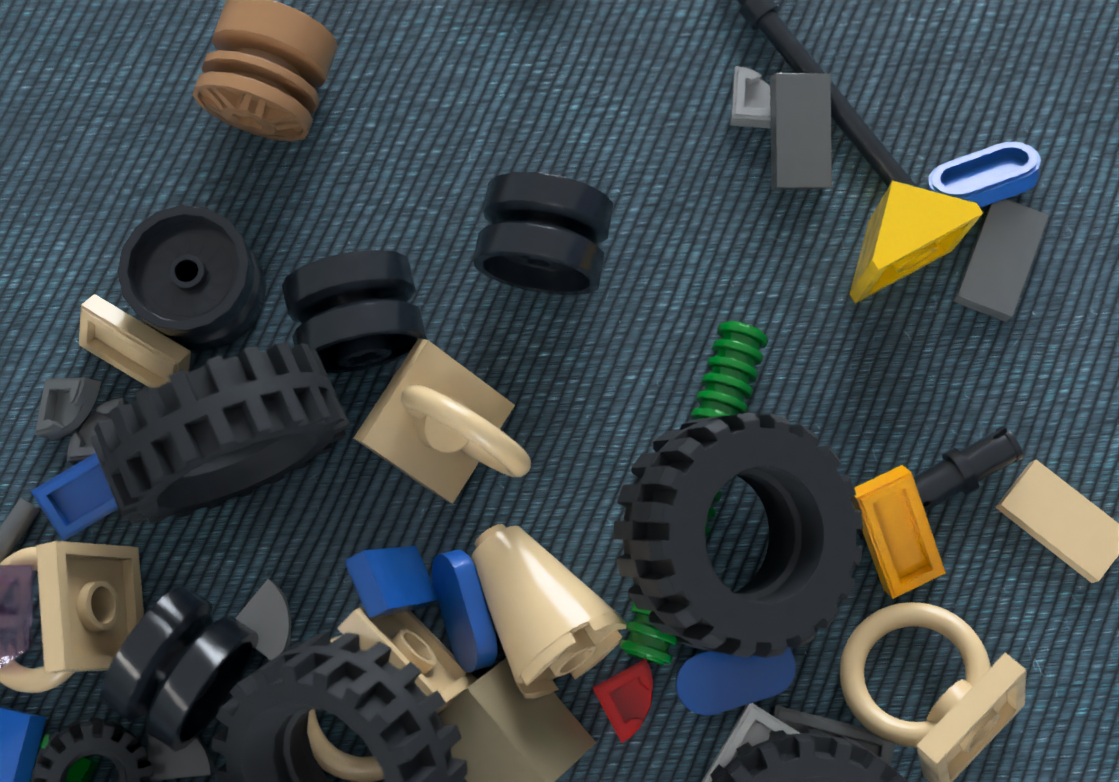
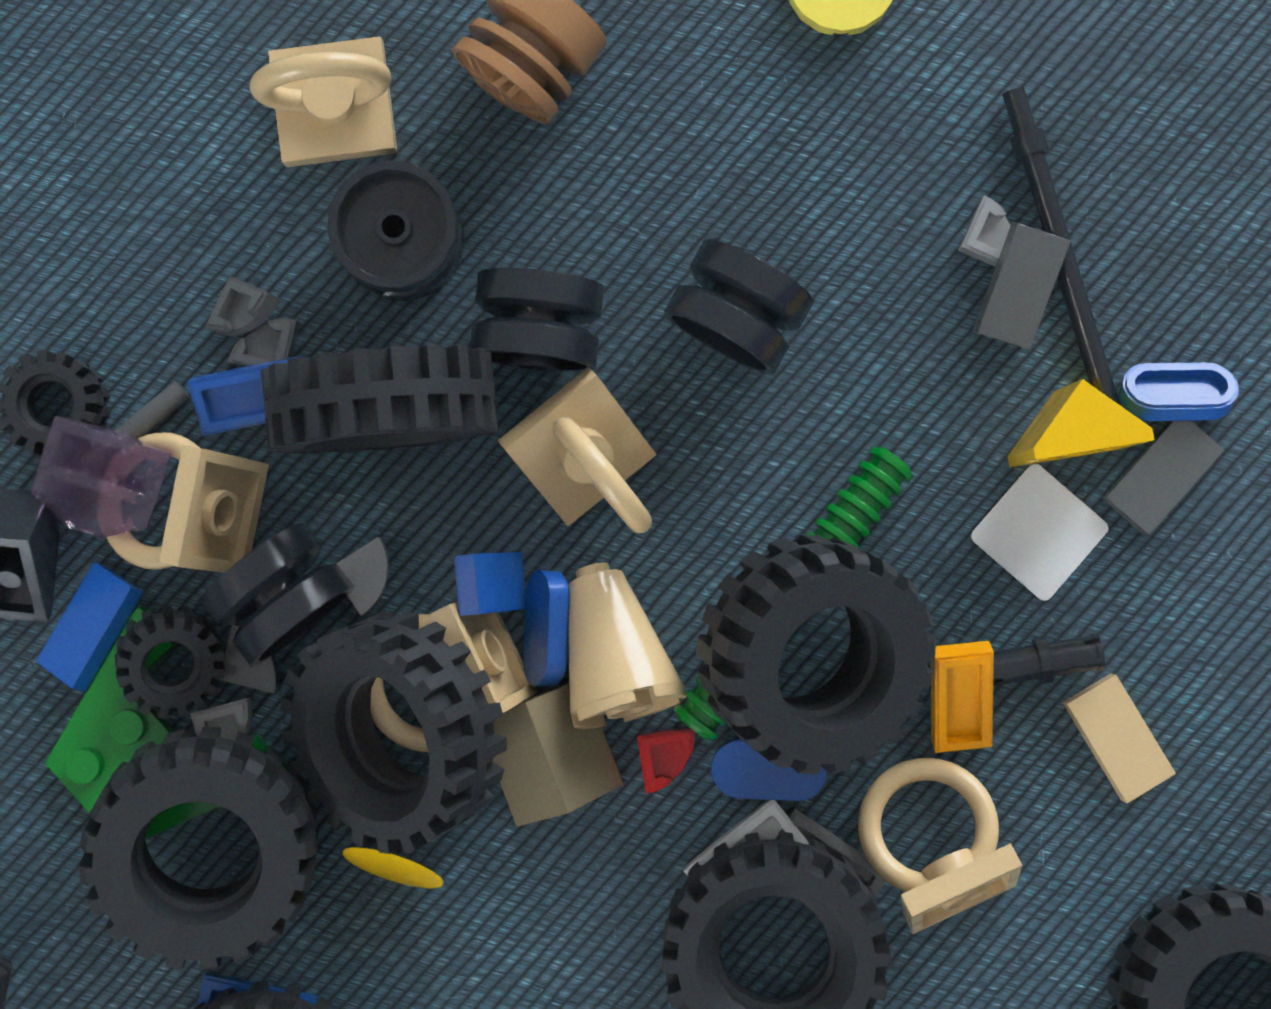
camera: 15 degrees right, 10 degrees up
tan tile [79,294,191,388] -> none
none -> tan tile [250,36,398,168]
none -> white sticker [971,464,1108,601]

